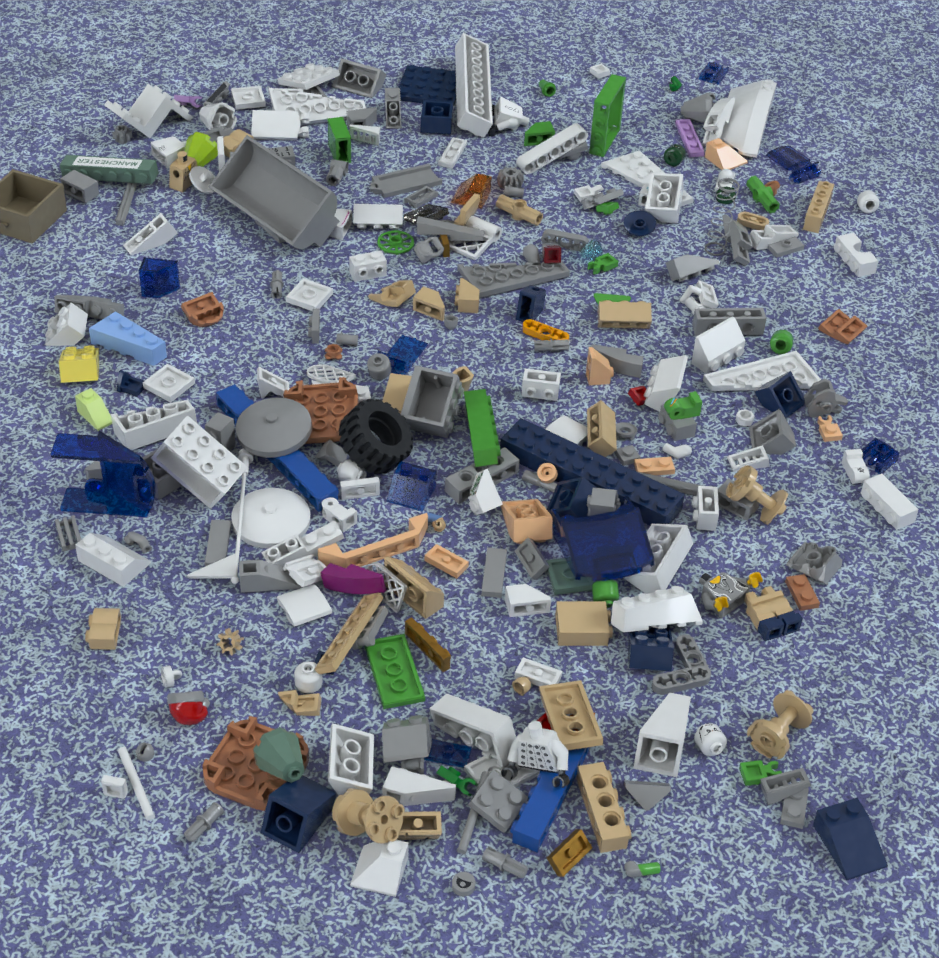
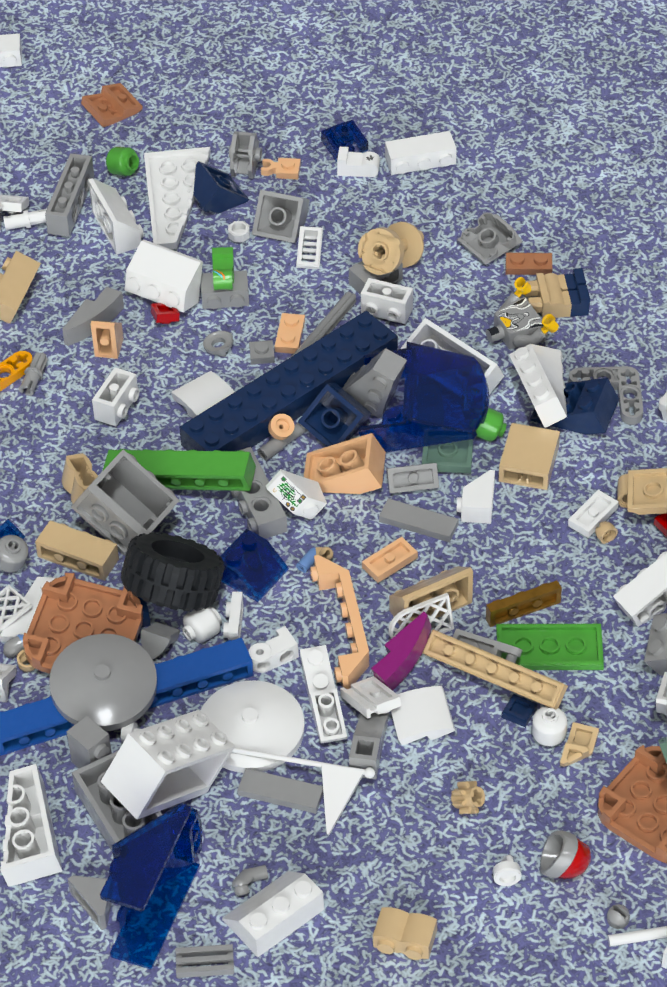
camera: 70 degrees left, 5 degrees up
tan brick [587,400,617,457] -> none
white arm [663,443,692,459] -> none

